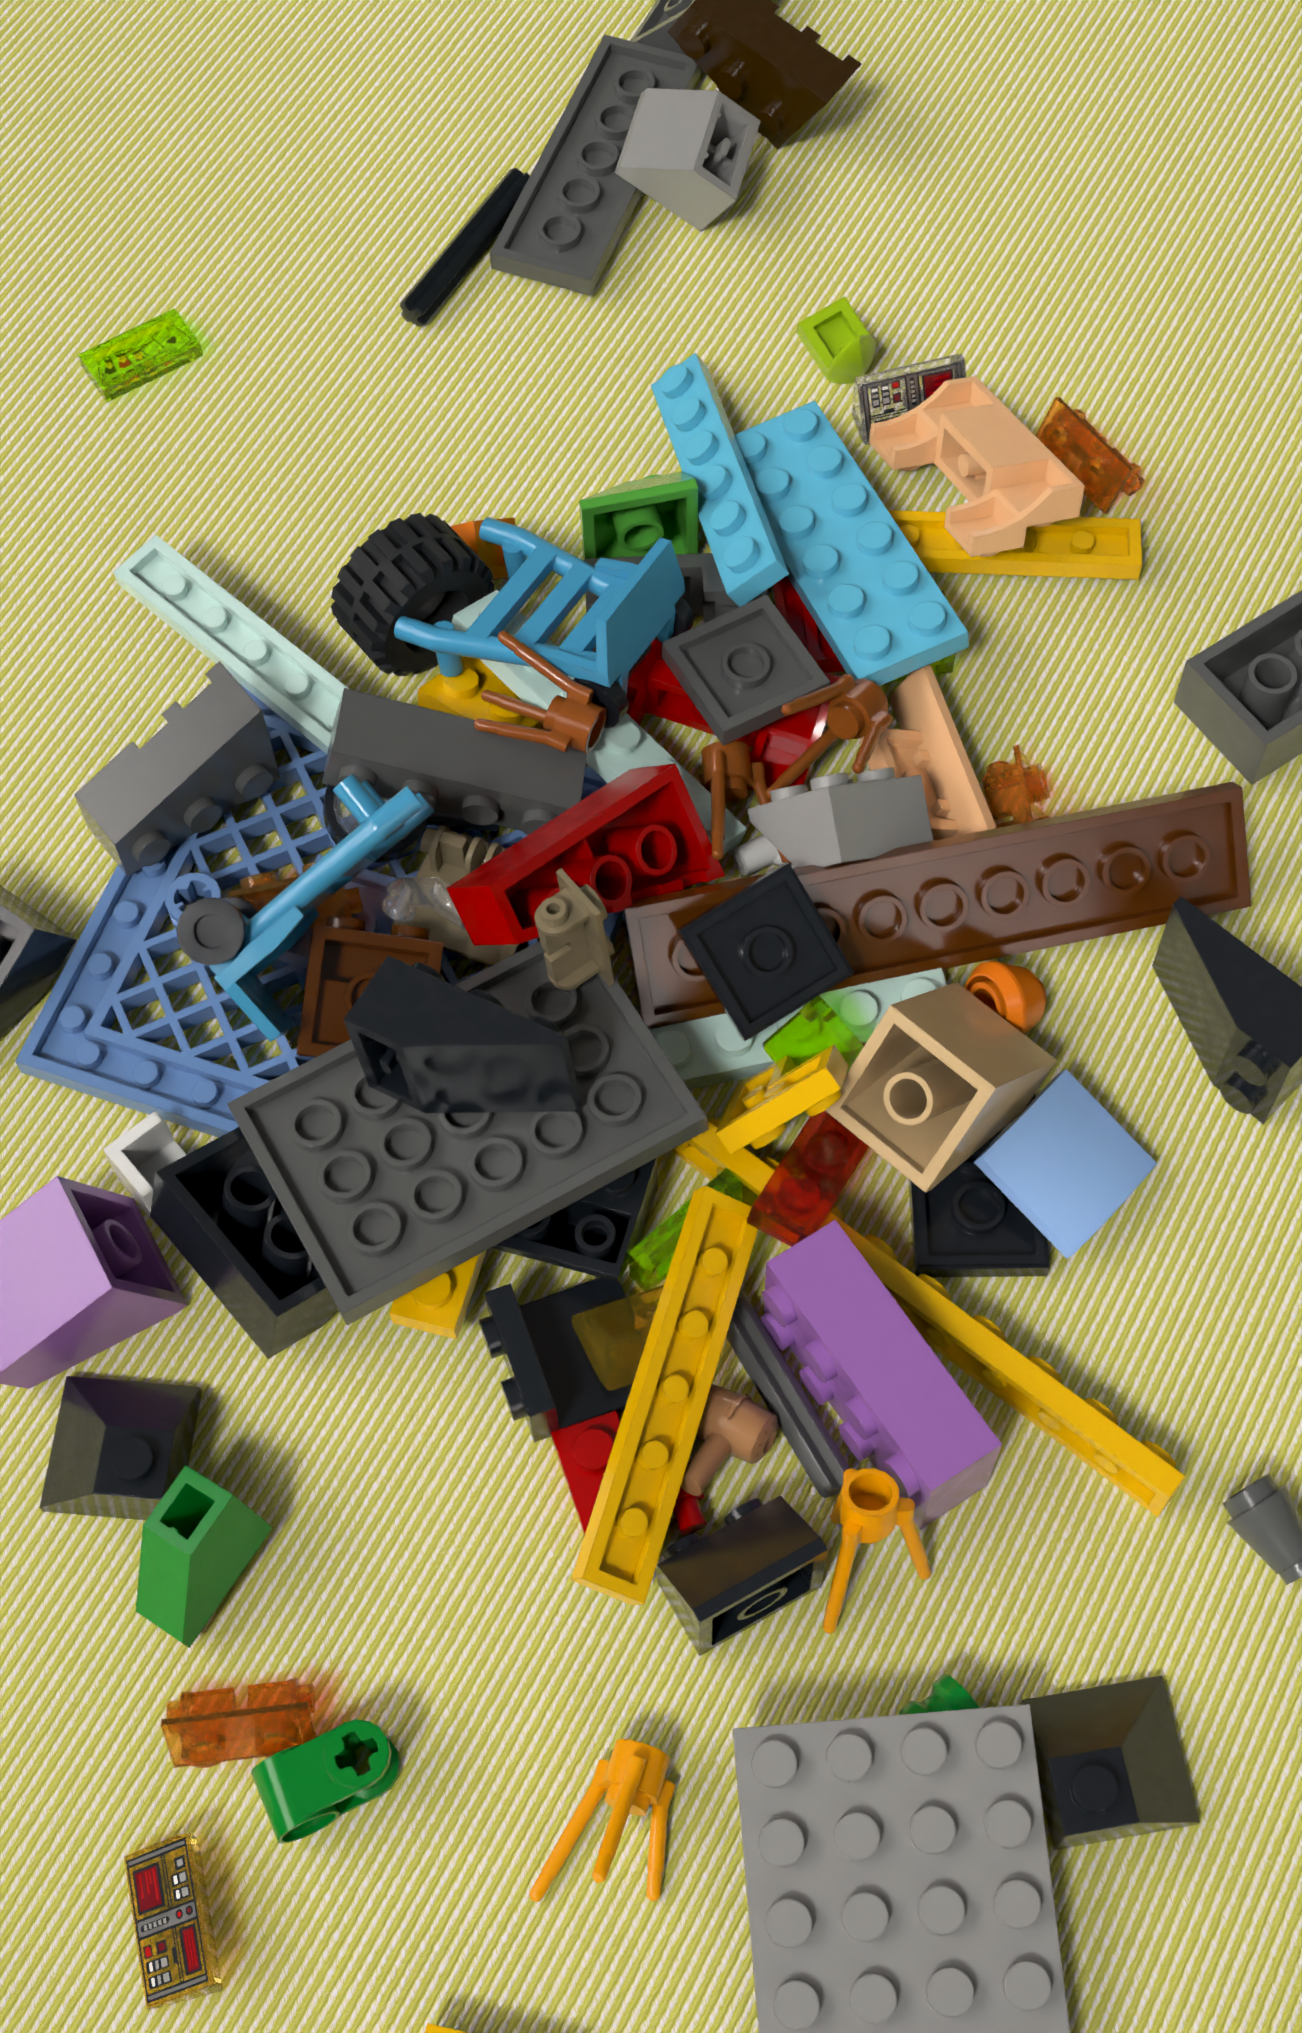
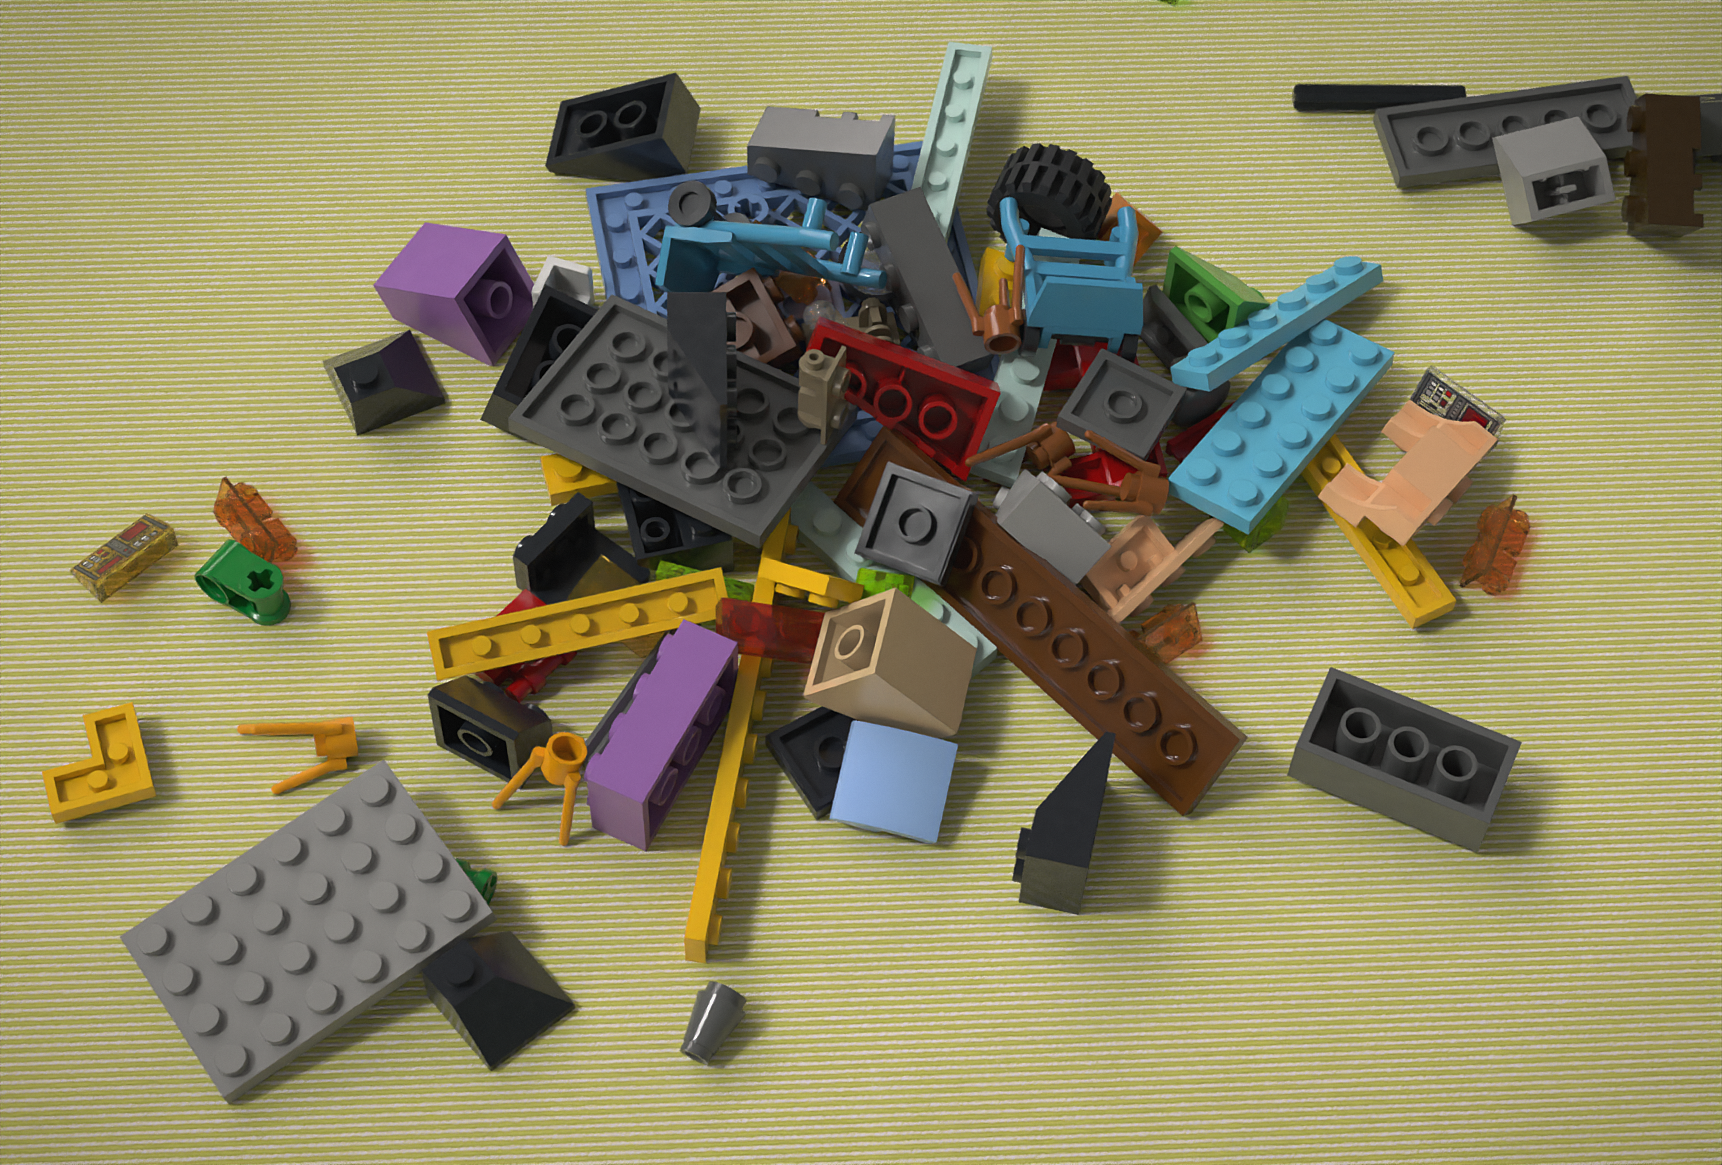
camera: 55 degrees right, 5 degrees down
green slope [136,1465,273,1648] -> none
medium nougat piece [680,1384,778,1496] -> none
lime plate [796,296,876,384] -> none
orange cone [965,961,1047,1035] -> none

